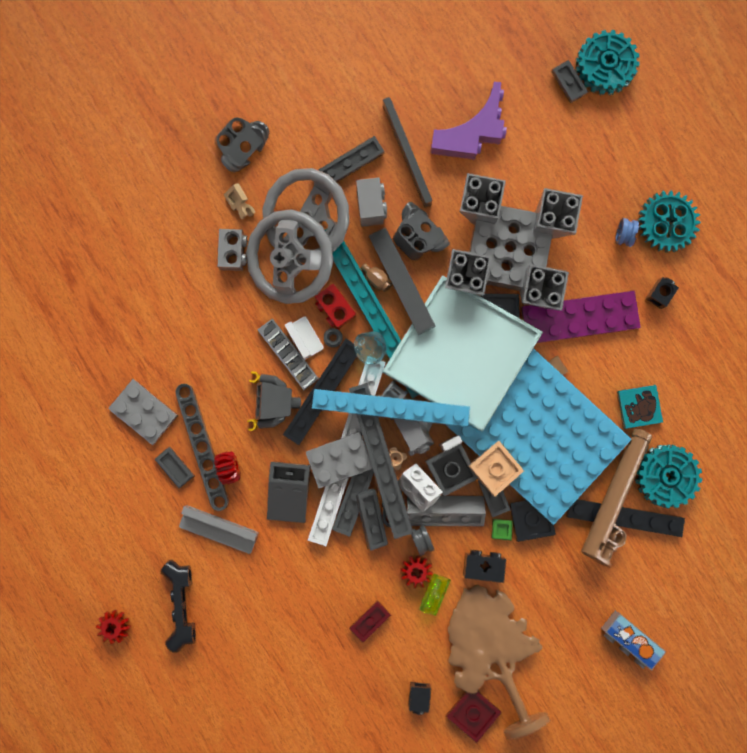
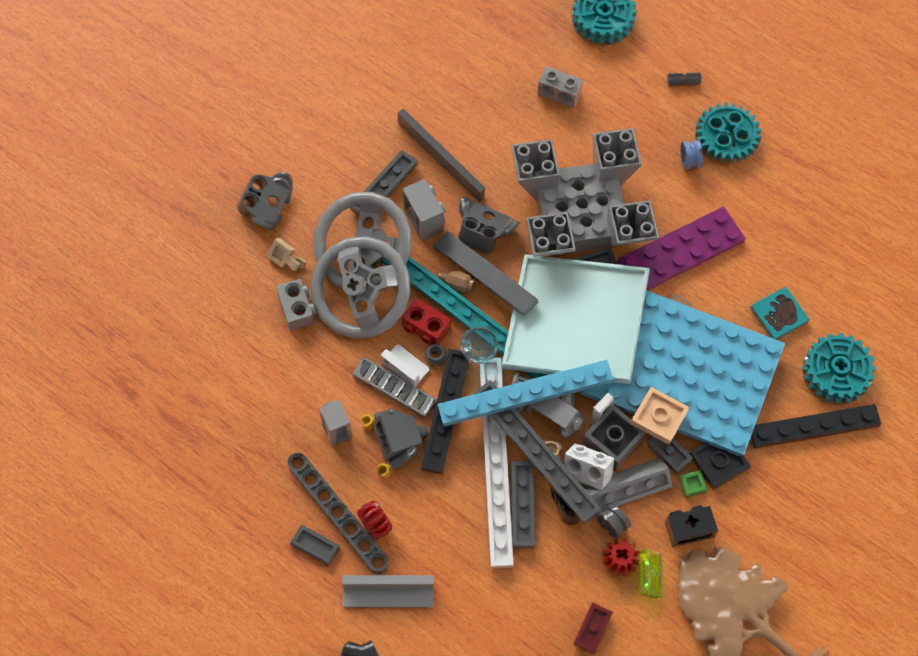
camera: 20 degrees left, 20 degrees down
light grey plate [108,379,178,445] -> none
dark grey slope [267,462,311,523] -> none
light grey plate [305,432,373,488] -> none
dark grey plate [355,489,388,551] -> none
medium lavender arch [430,81,507,160] -> none
dark grey plate [551,60,588,103] -> none
medium nougat piece [581,429,652,567] -> none
brick [601,610,666,670] -> none
black brick [645,277,679,309] -> none
none -> light grey brick [319,400,352,447]
none -> light grey brick [537,66,583,108]
none -> dark grey piece [667,72,702,85]

